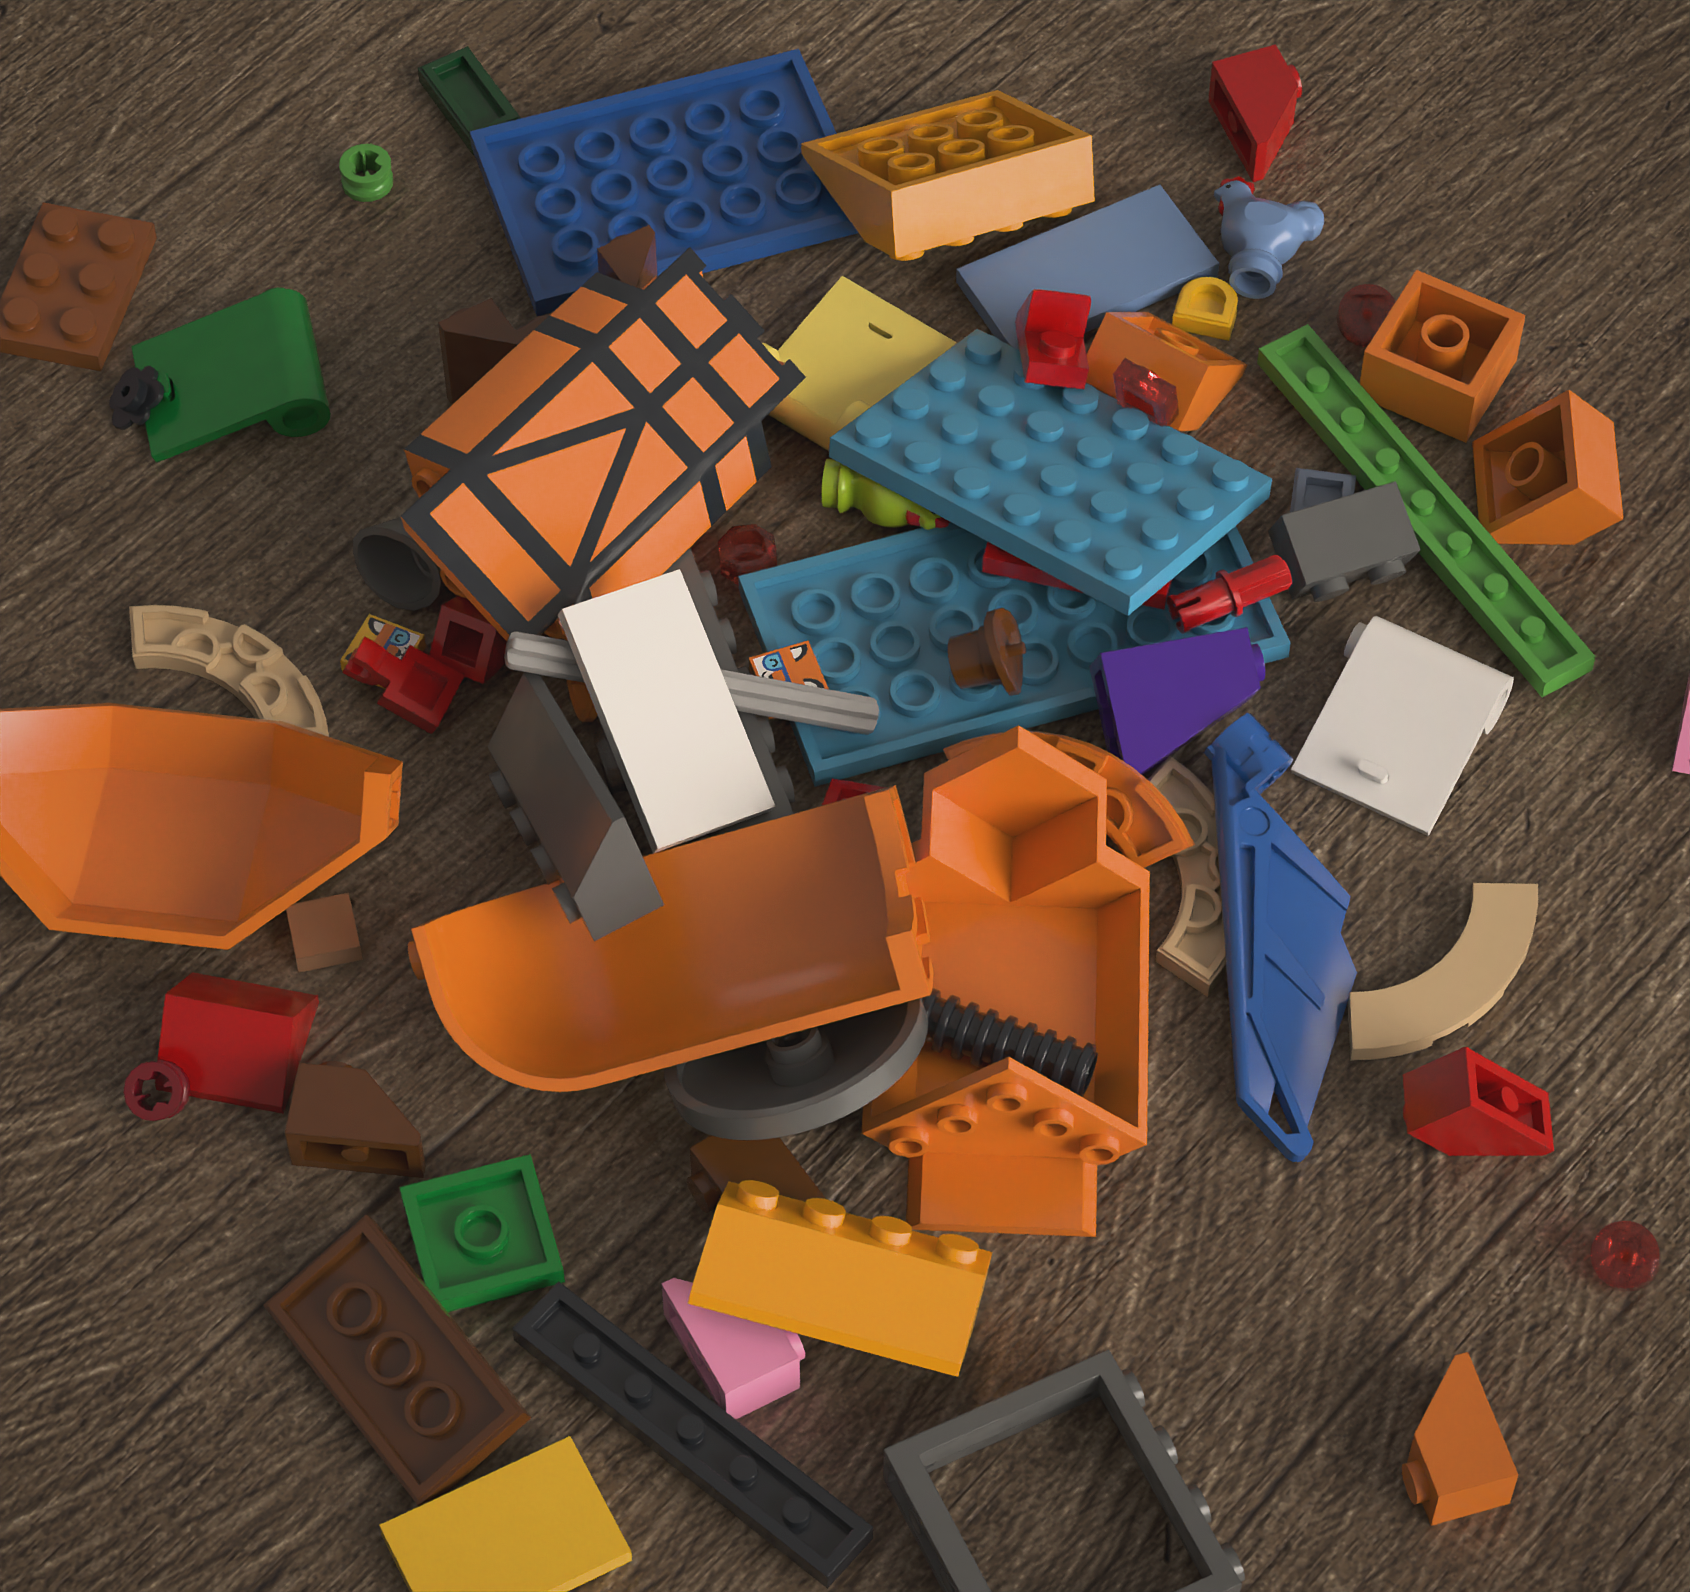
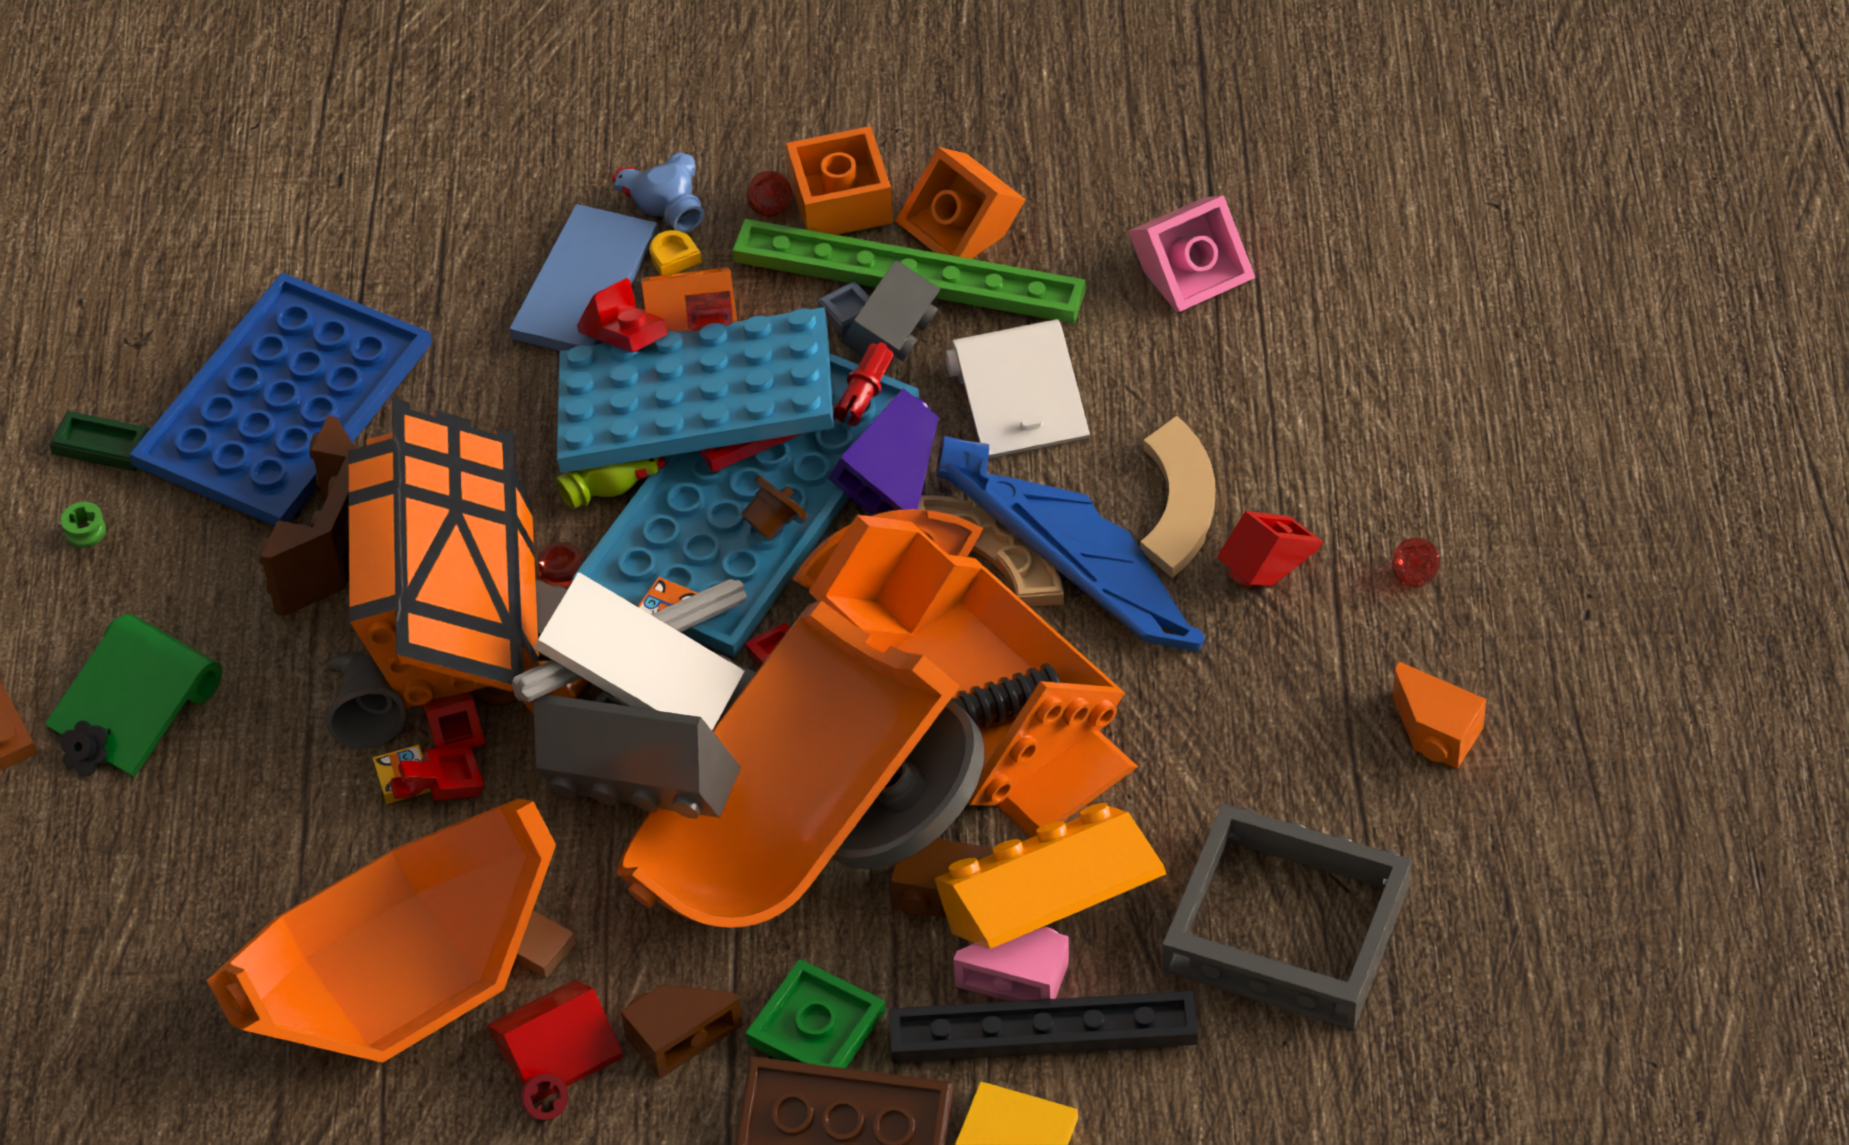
camera: 40 degrees left, 5 degrees down
tan tile [129,605,329,737] -> none
light yellow door [762,276,957,451] -> none
light orange slope [801,90,1095,261] -> none
red slope [1208,44,1302,182] -> none

